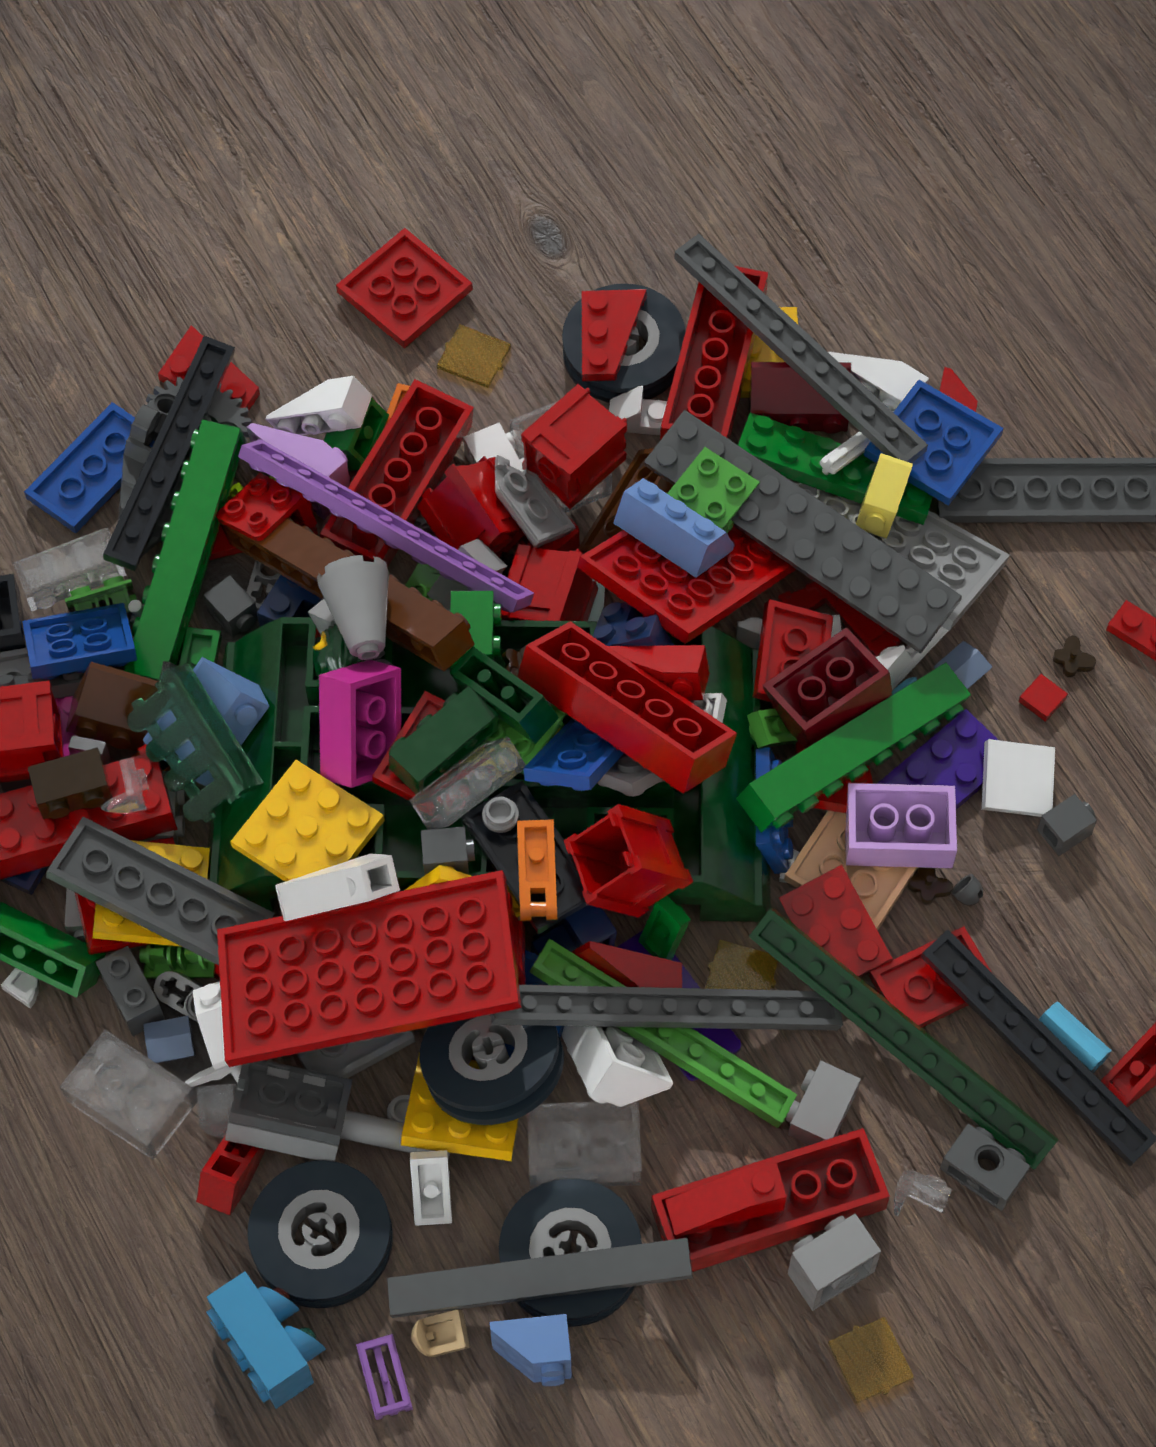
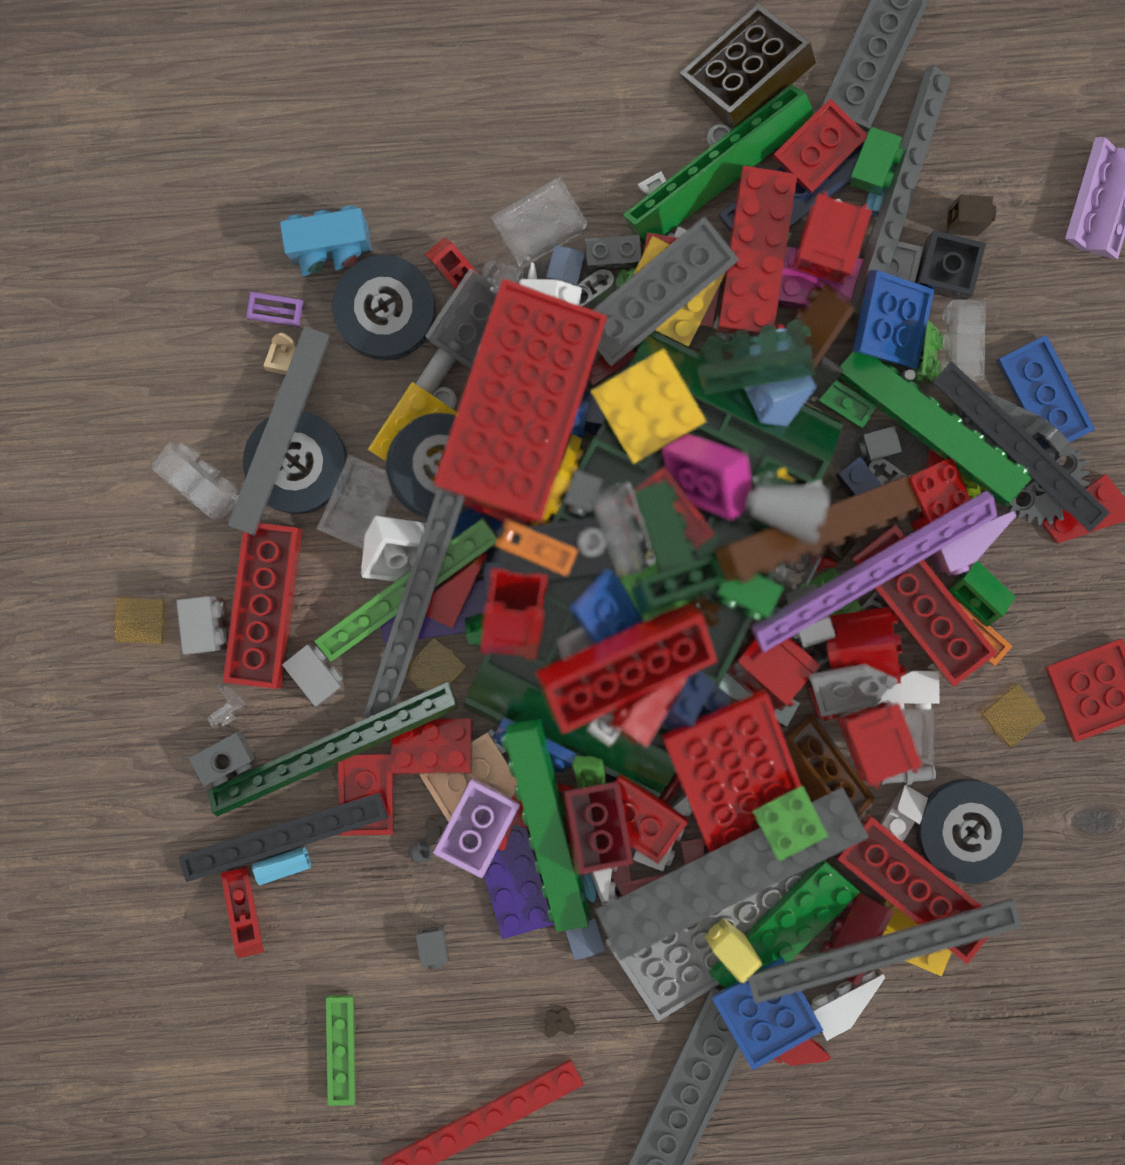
camera: 115 degrees right, 25 degrees up
dark brown brick [28,747,113,819] -> none
flat silver tile [68,736,111,765] -> none
clear plate [101,757,149,814] -> none
white slope [266,376,372,436] -> none
white slope [275,854,400,921] -> none
white slope [410,1150,452,1226] -> none
medium blue slope [490,1314,572,1386] -> none
red wing [582,289,647,381] -> none
medium blue slope [613,478,735,577] -> none
red slope [665,1161,787,1238] -> none
white axle [820,411,894,475] -> none
white tile [981,739,1055,817] -> none
red tile [1018,674,1068,722] -> none
none -> clear brick [149,442,240,522]

